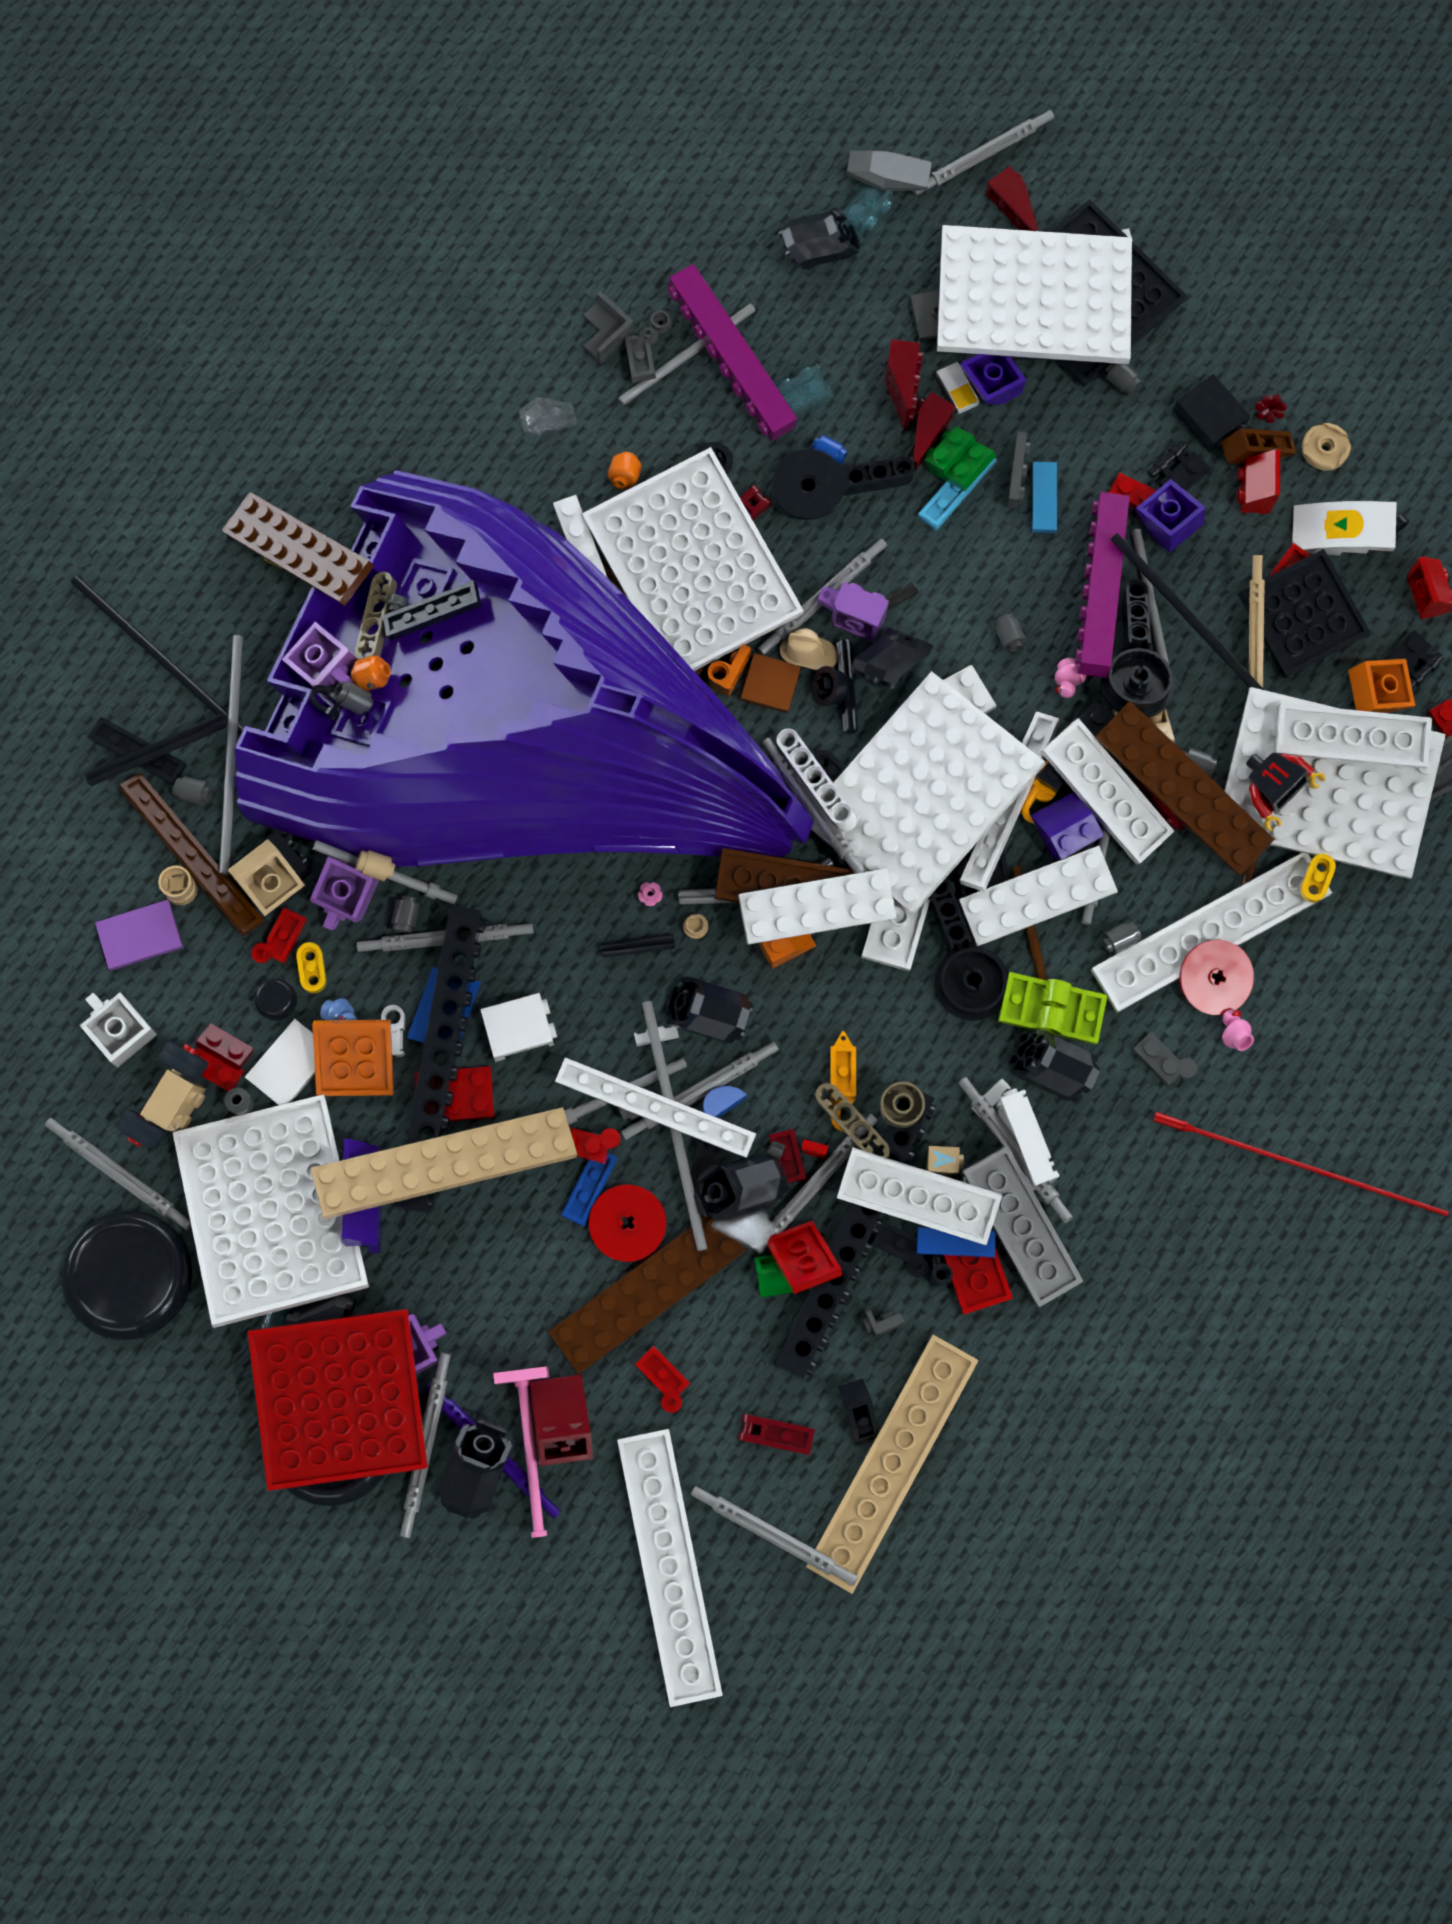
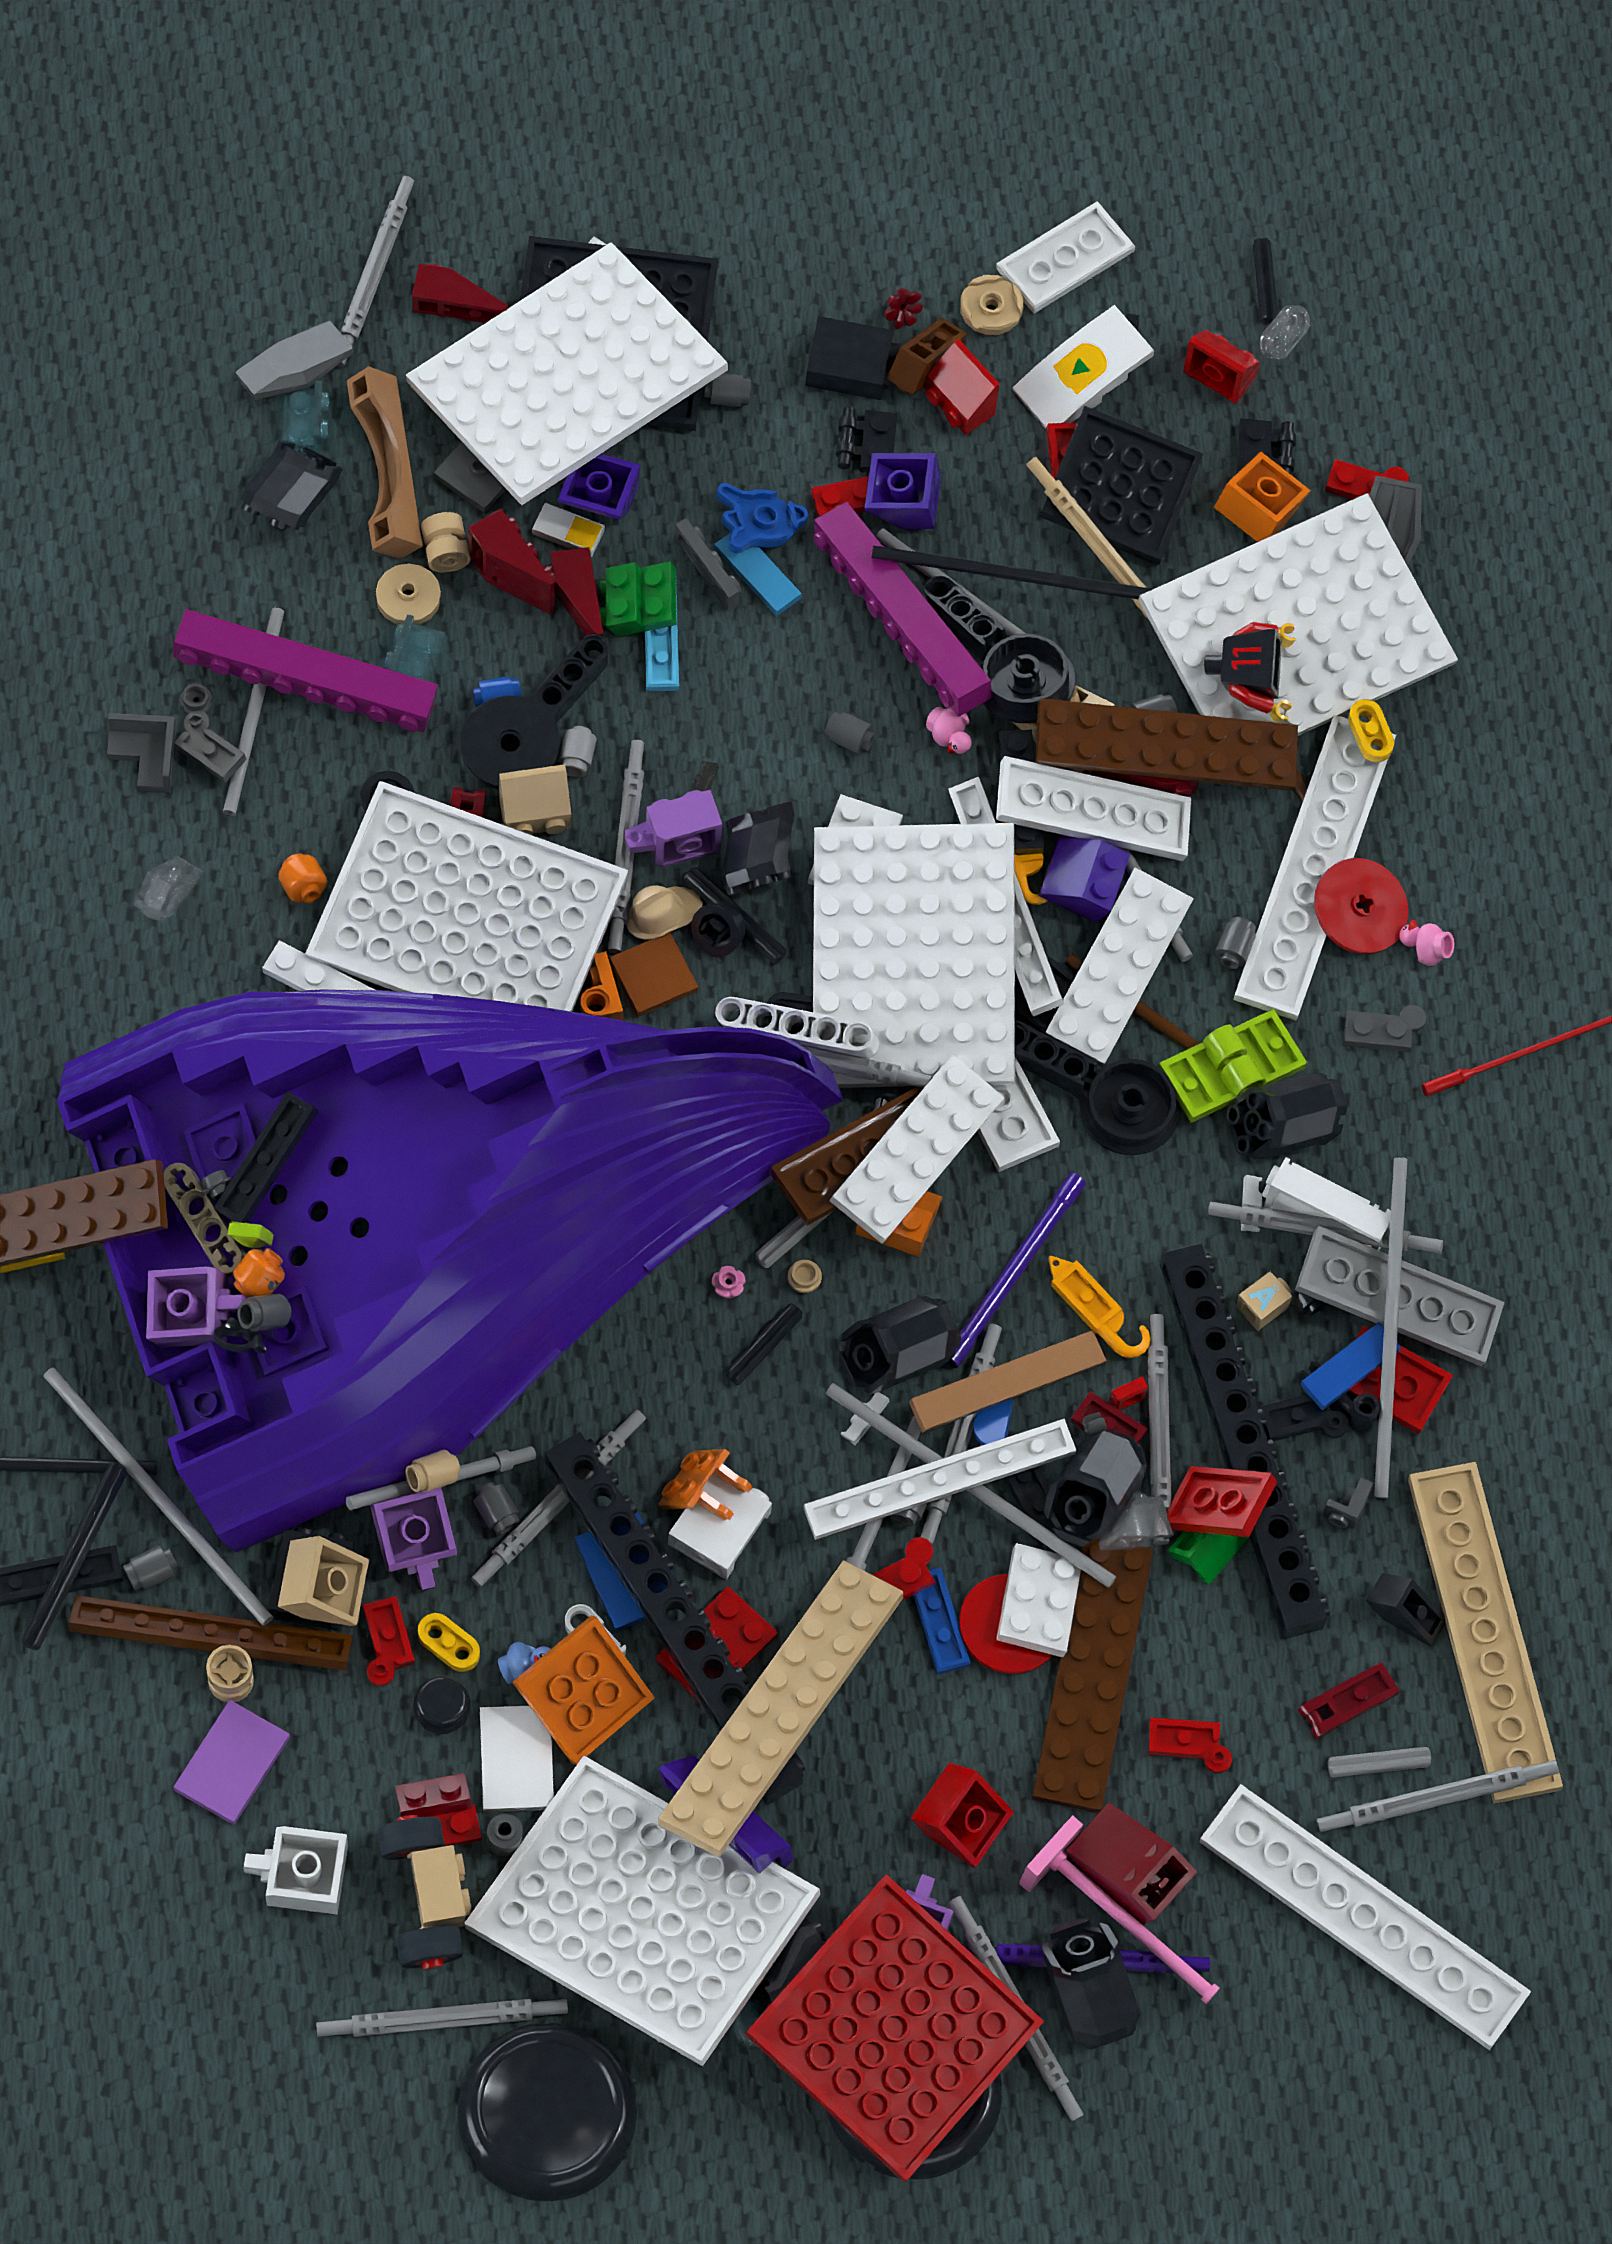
camera: 45 degrees left, 10 degrees down
dark tan beam [816,1083,890,1159] -> none
white plate [837,1147,1002,1245] -> none
dark tan piece [880,1082,925,1128] -> none
white plate [1275,703,1432,769] -> none
none -> lime tile [227,1222,274,1248]
none -> medium nougat arch [347,366,423,559]
none -> tan plate [376,563,441,626]
none -> tan wheel [421,512,470,573]
none -> tan slope [499,764,571,835]
none -> light grey brick [558,726,597,777]
none -> orange plate [657,1449,752,1520]
none -> blue tile [716,483,809,553]
none -> medium nougat tile [909,1330,1107,1433]
none -> red slope [910,1763,1014,1868]
none -> dark purple piece [946,1172,1086,1368]
none -> white tile [996,201,1135,314]
none -> white plate [996,1543,1081,1657]
none -> light grey axle [1328,1747,1431,1778]
none -> light grey piece [1374,1158,1408,1499]

